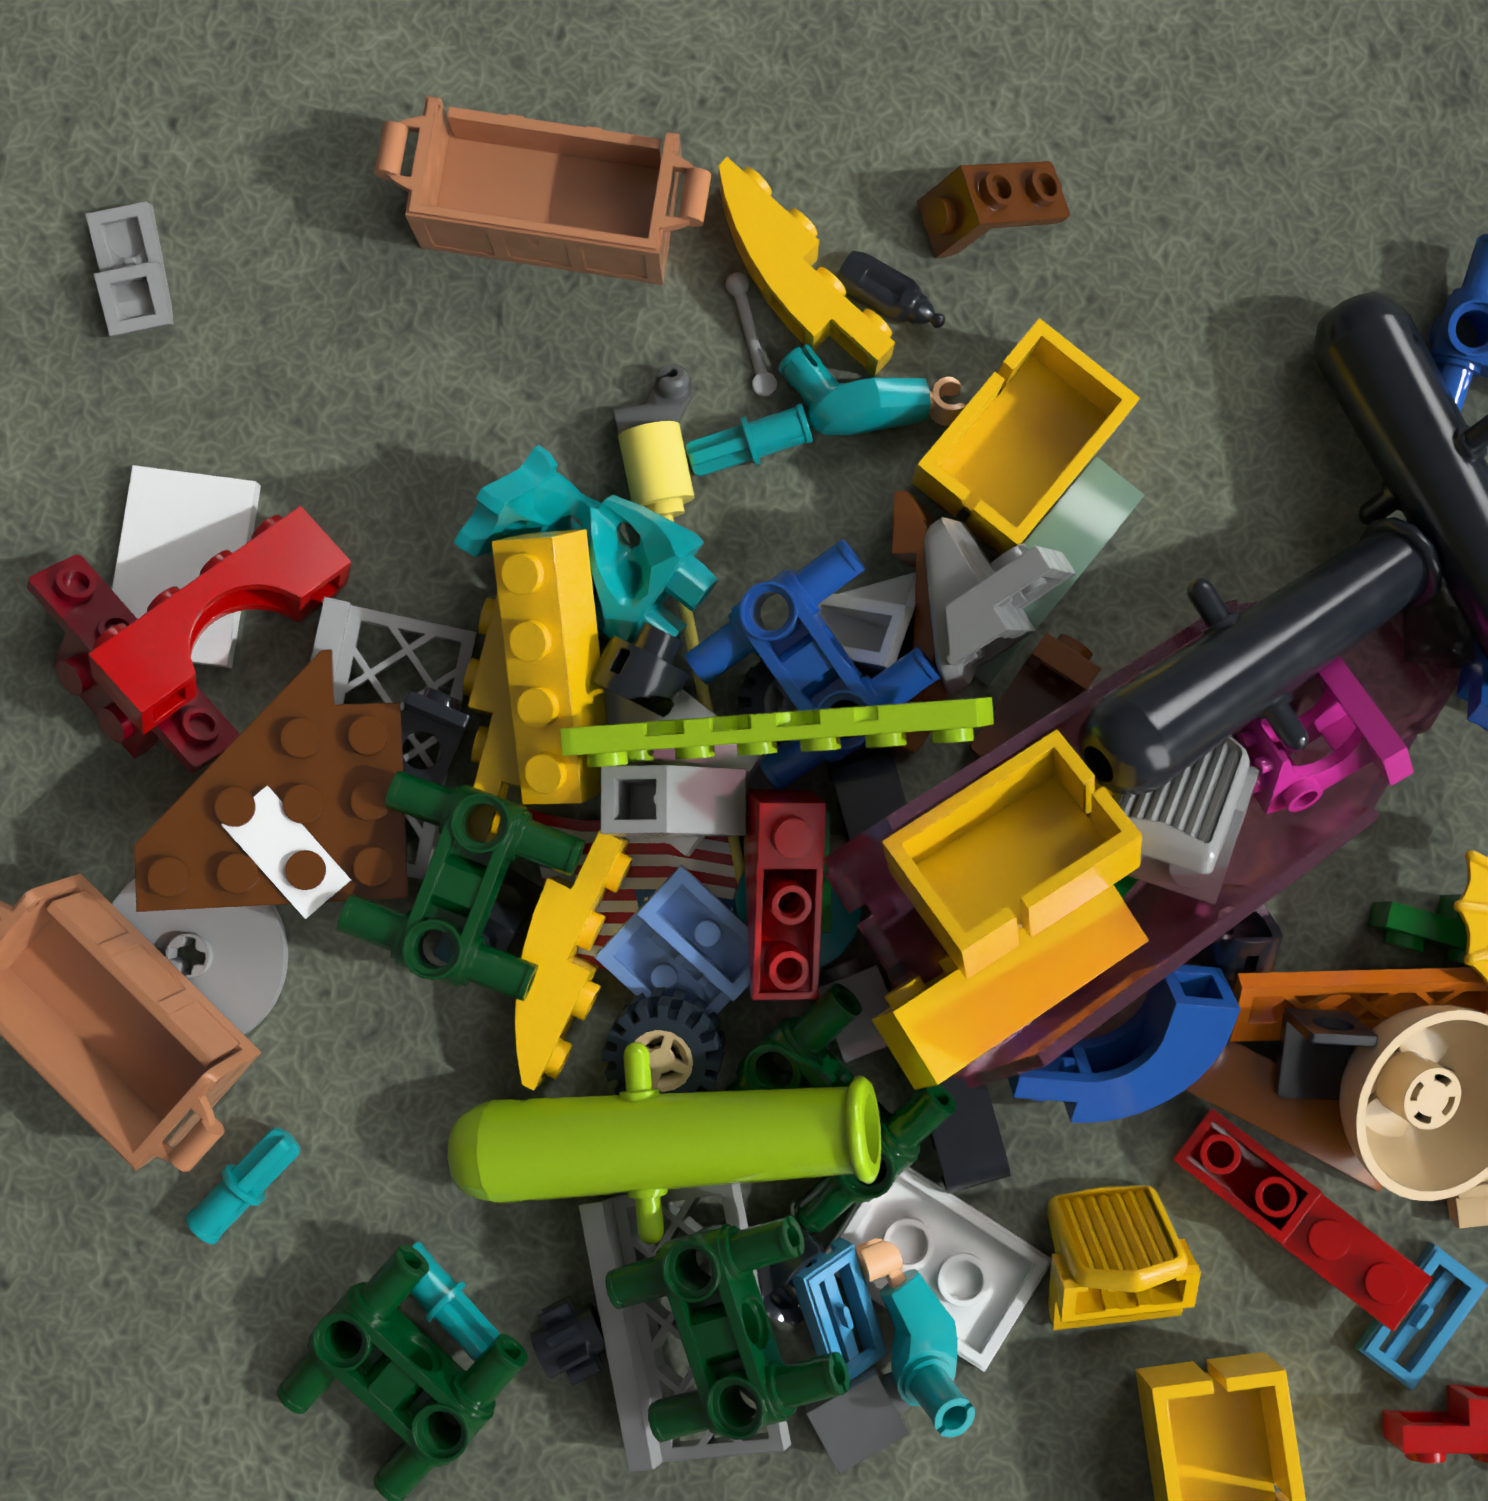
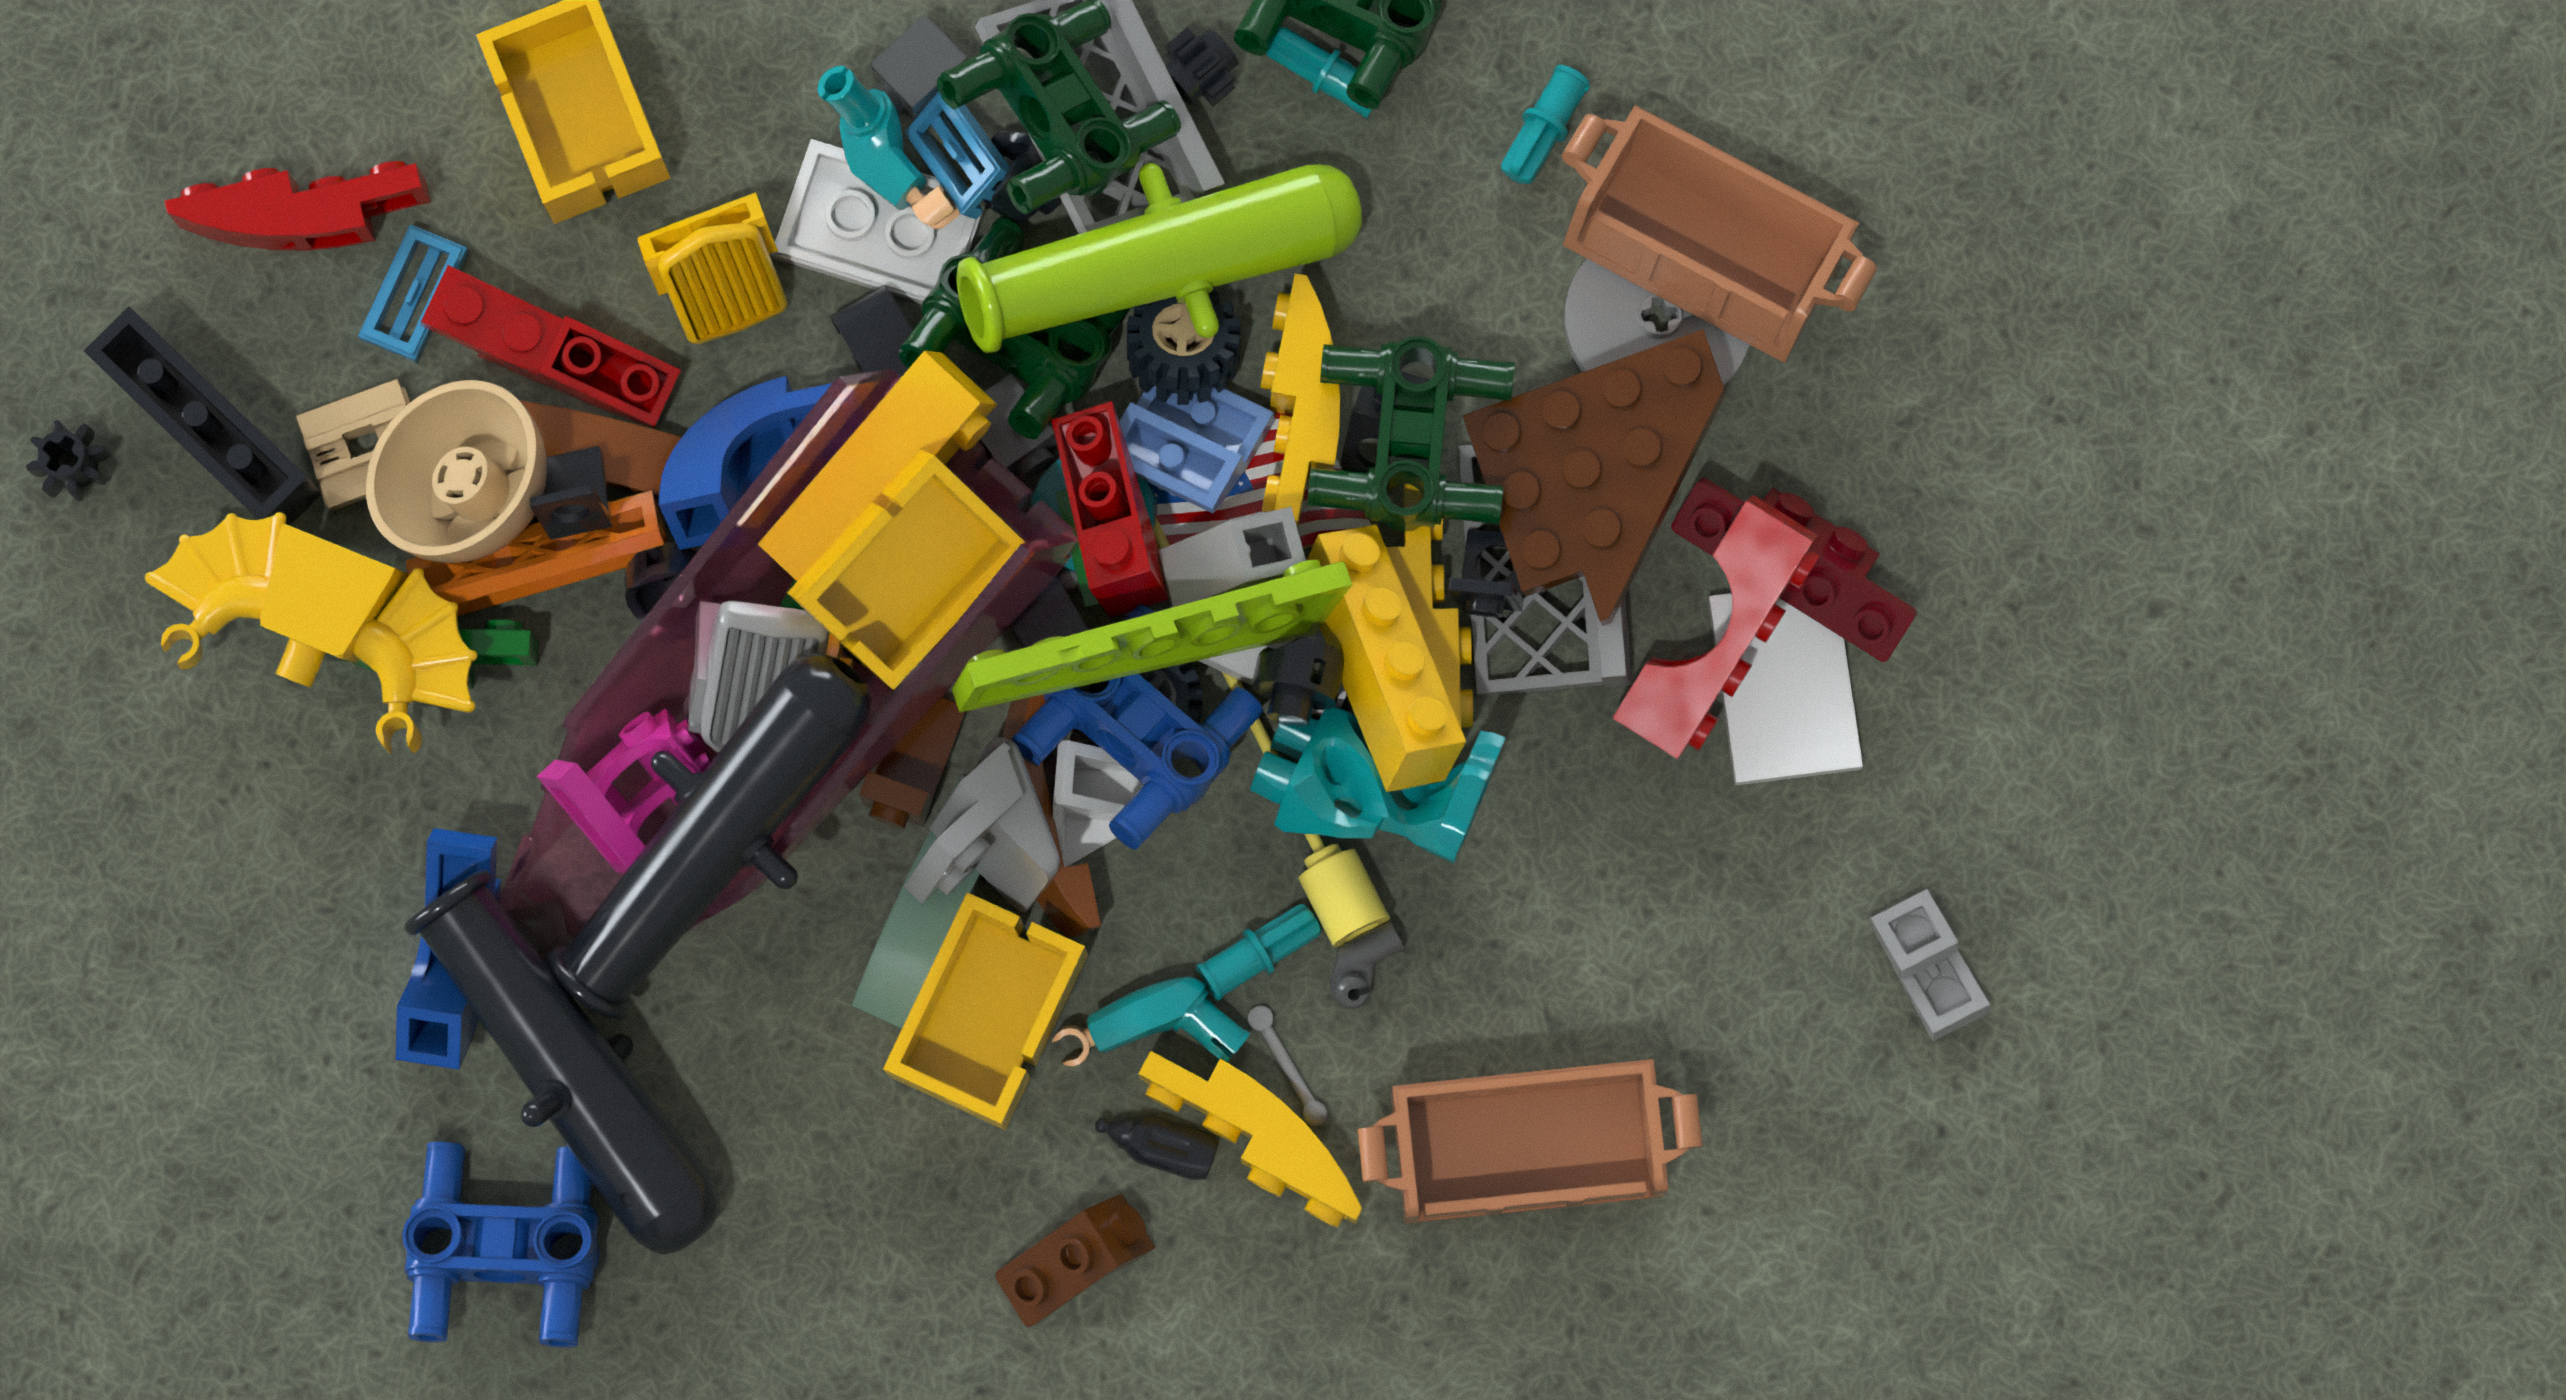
camera: 165 degrees right, 5 degrees down
white sticker [221,785,351,919] -> none

